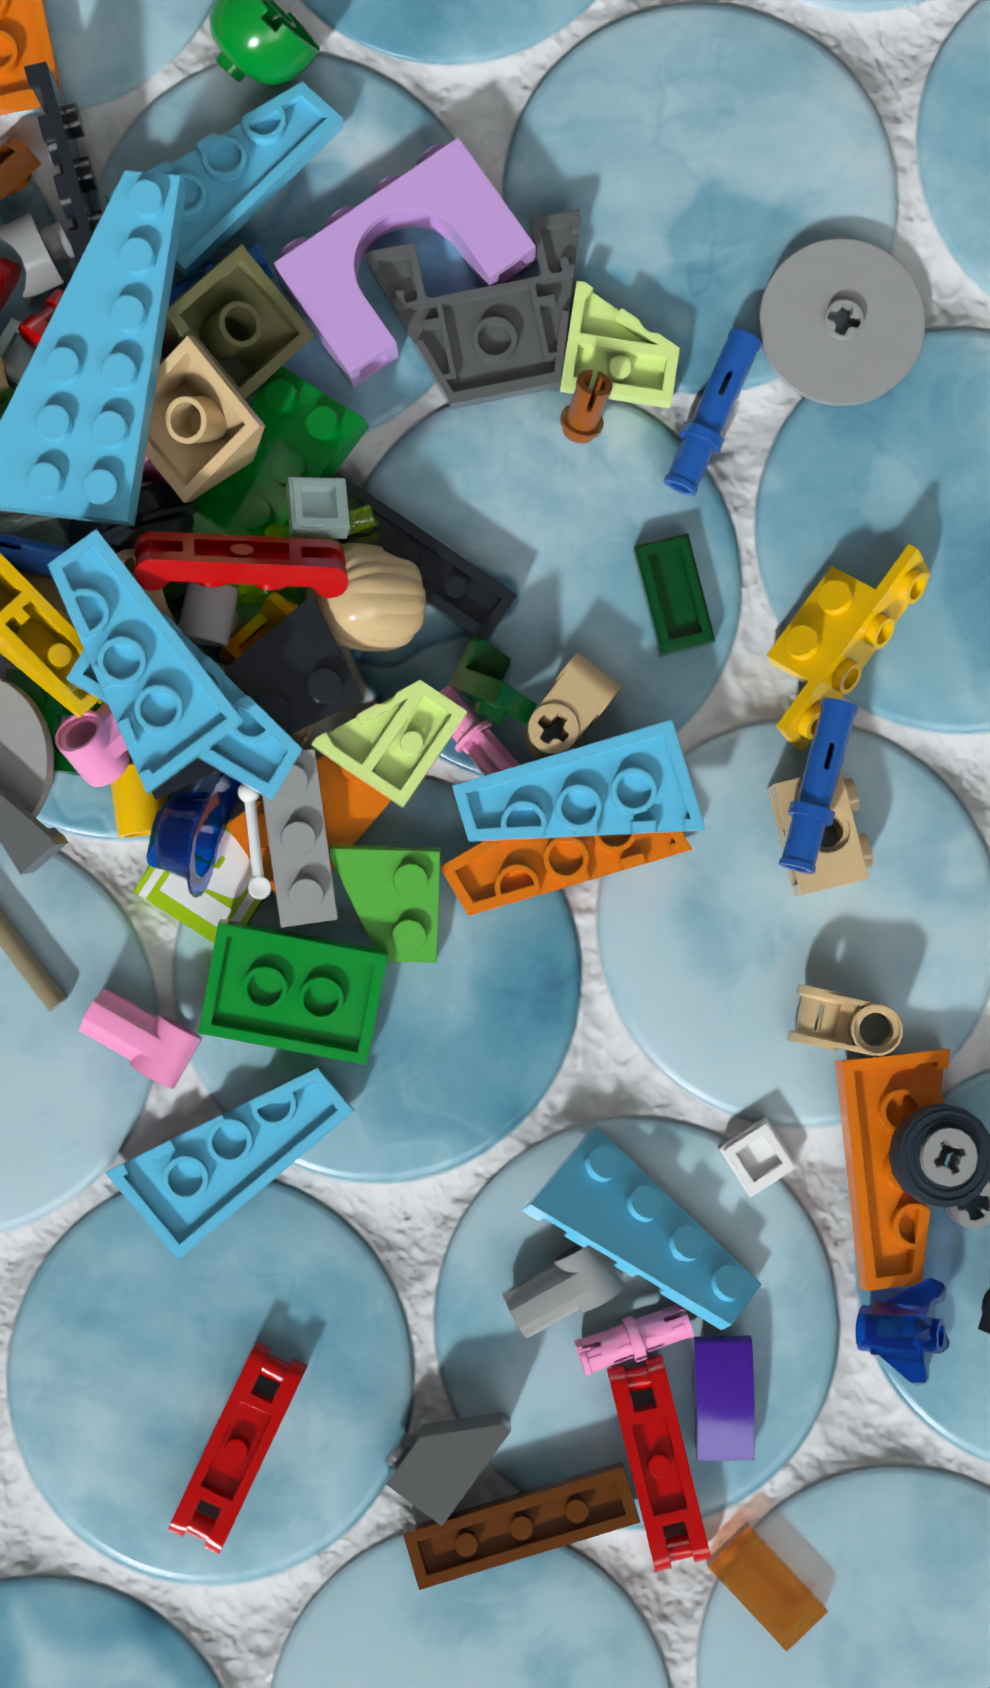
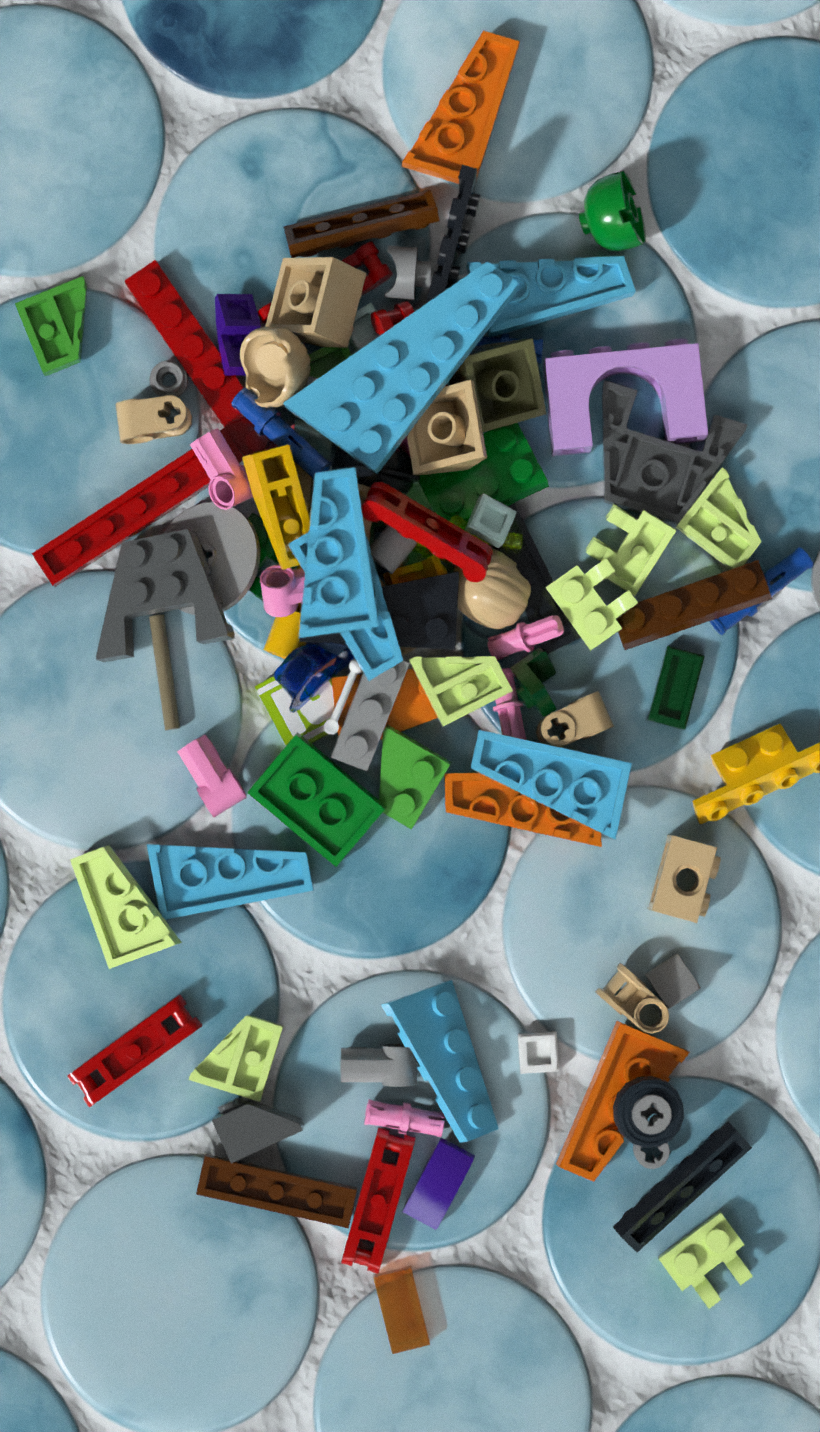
camera: 35 degrees right, 0 degrees up
dark orange pin [560,370,613,444] -> none
blue pin [778,698,858,874] -> none
clear blue rock [855,1278,950,1386] -> none
none -> yellowish green wing [70,845,182,969]
none -> yellowish green wing [188,1014,284,1102]
none -> bright pink axle [487,615,564,661]
none -> yellowish green plate [546,558,638,651]
none -> yellowish green plate [585,504,677,596]
none -> reddish brown plate [616,560,772,650]
none -> light grey slope [645,954,701,1009]

